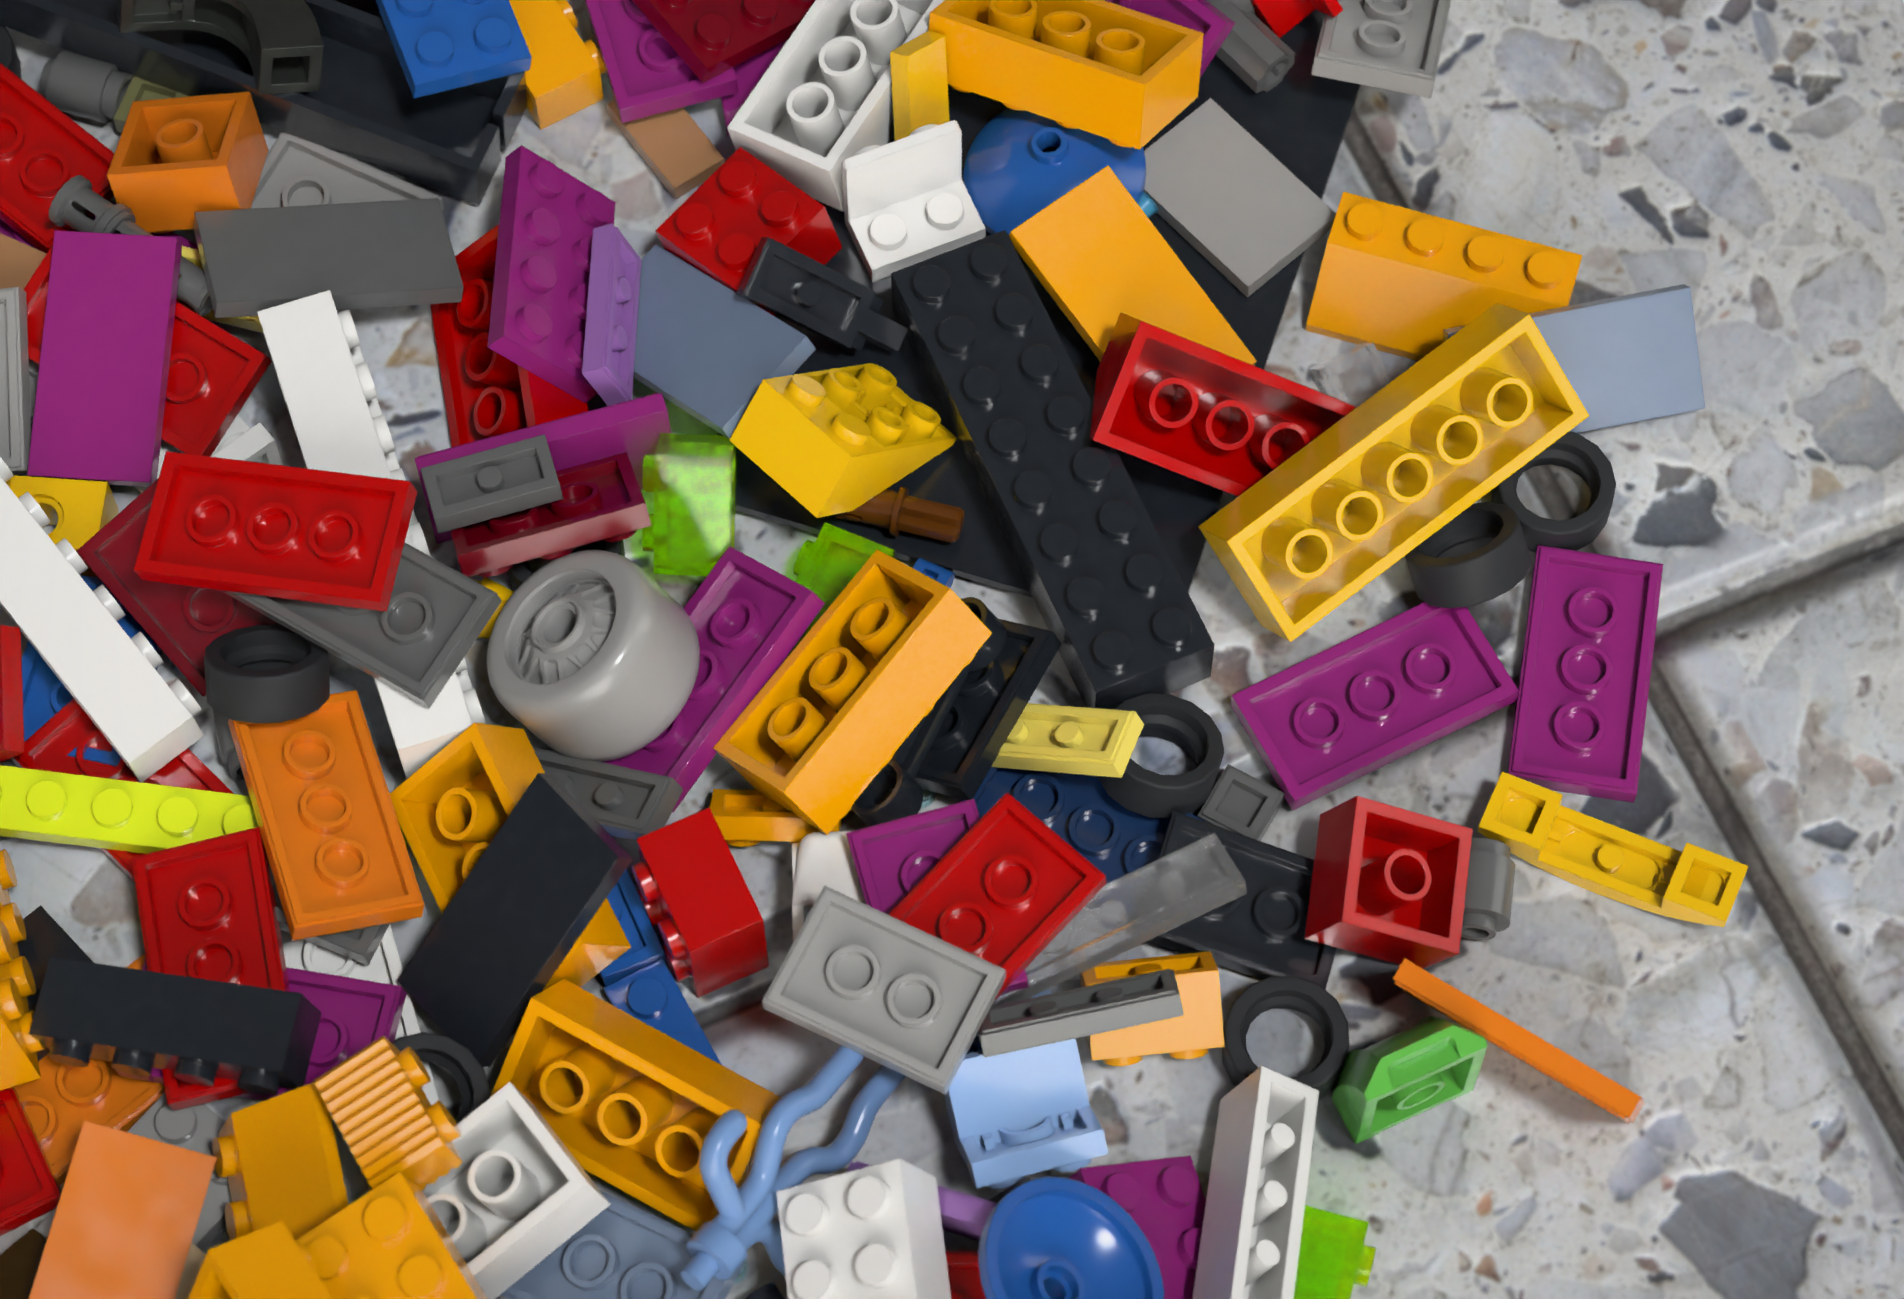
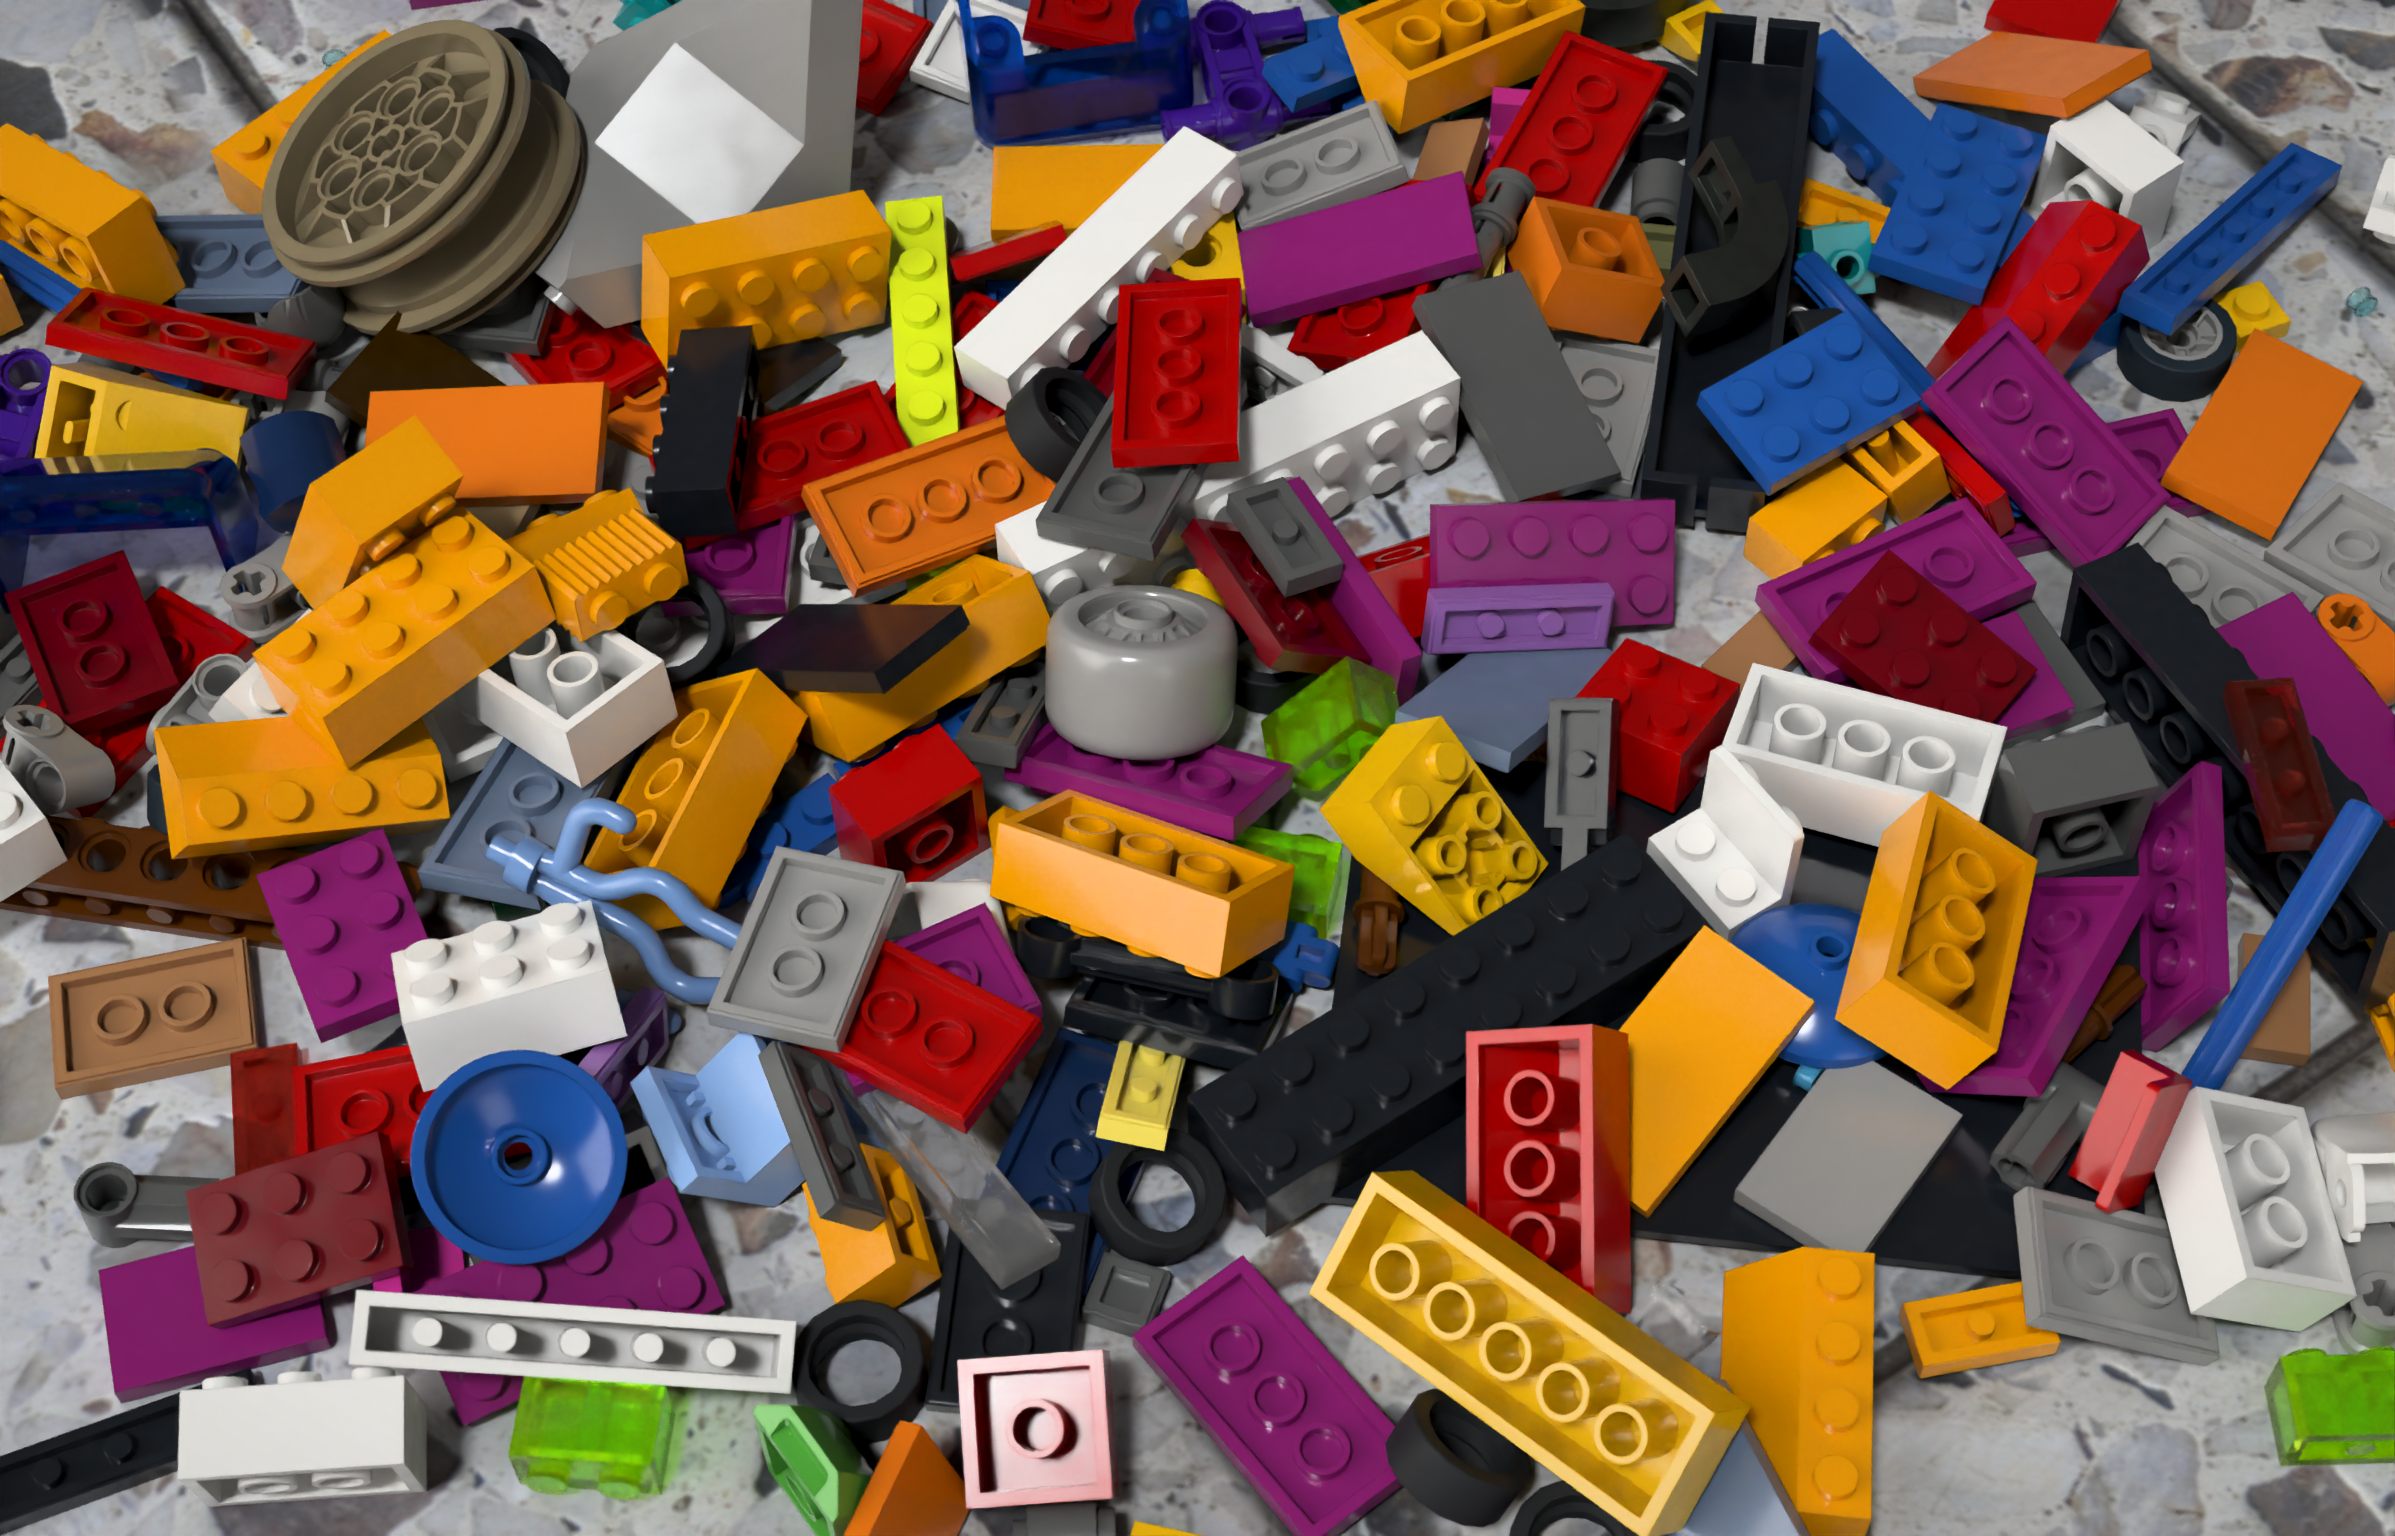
camera: 80 degrees right, 10 degrees down
yellow tile [890,31,950,141] -> none
none -> light orange plate [1899,1281,2061,1379]

